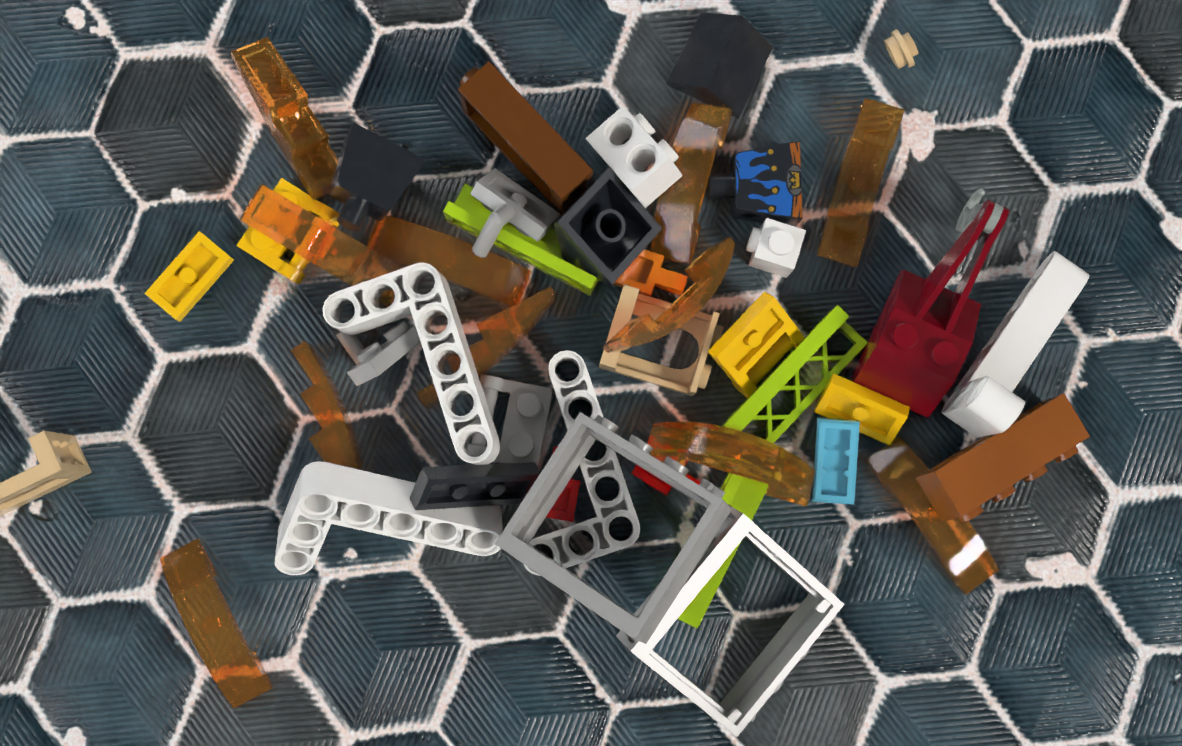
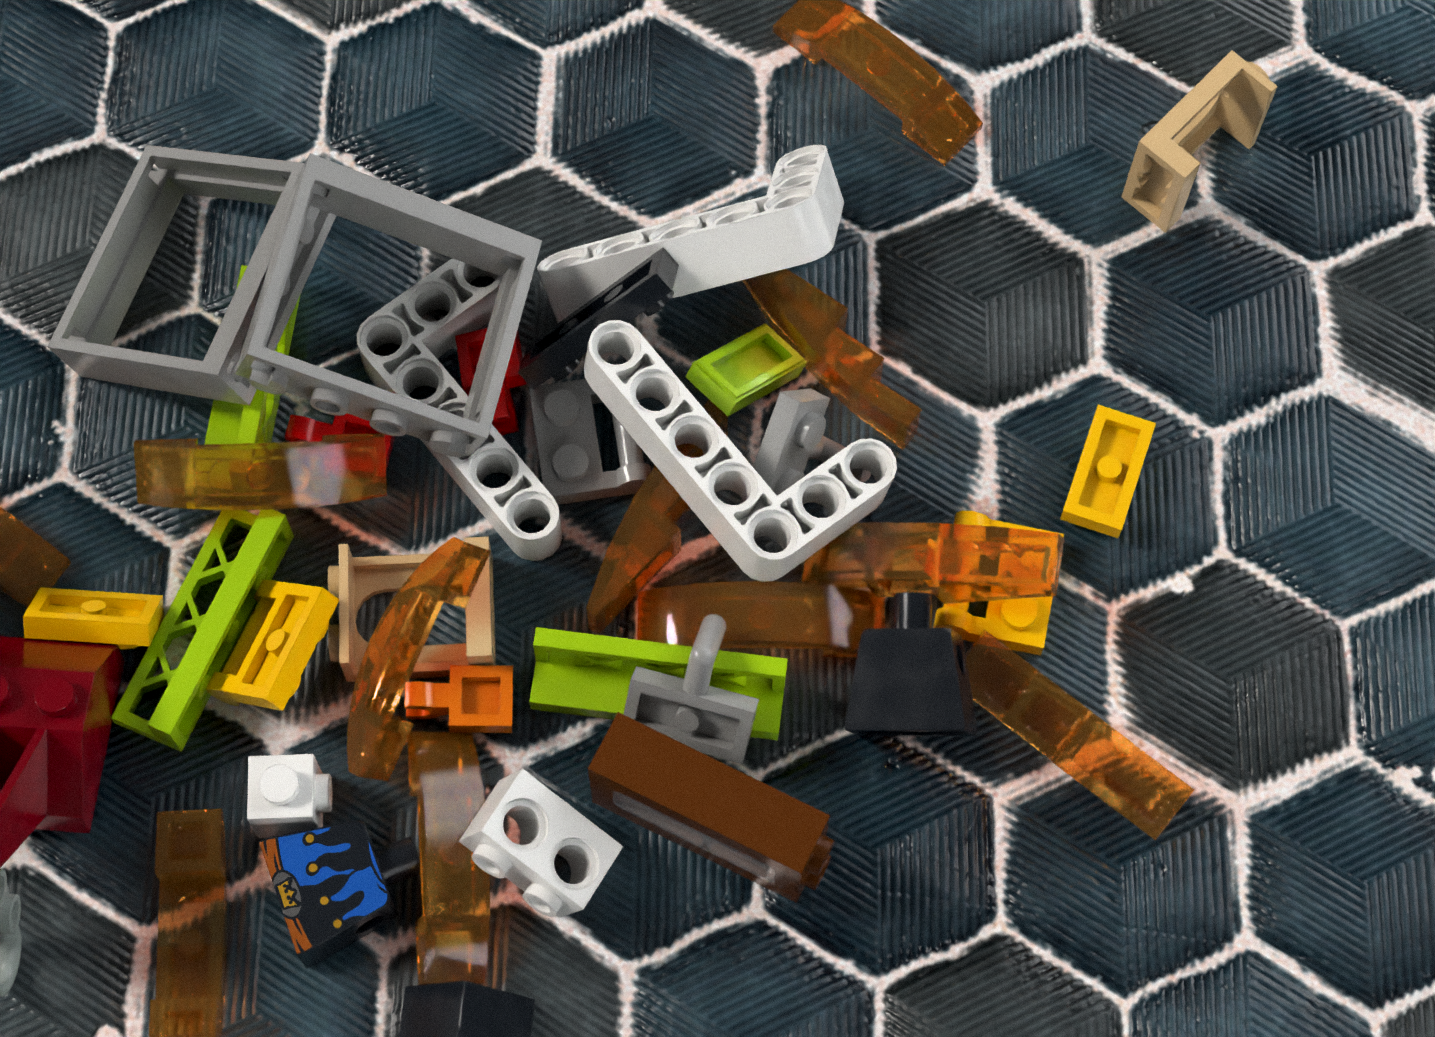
camera: 165 degrees right, 15 degrees down
black slope [554,167,662,286] -> none
medium azure plate [812,418,860,505] -> none
none -> lime tile [685,323,807,417]

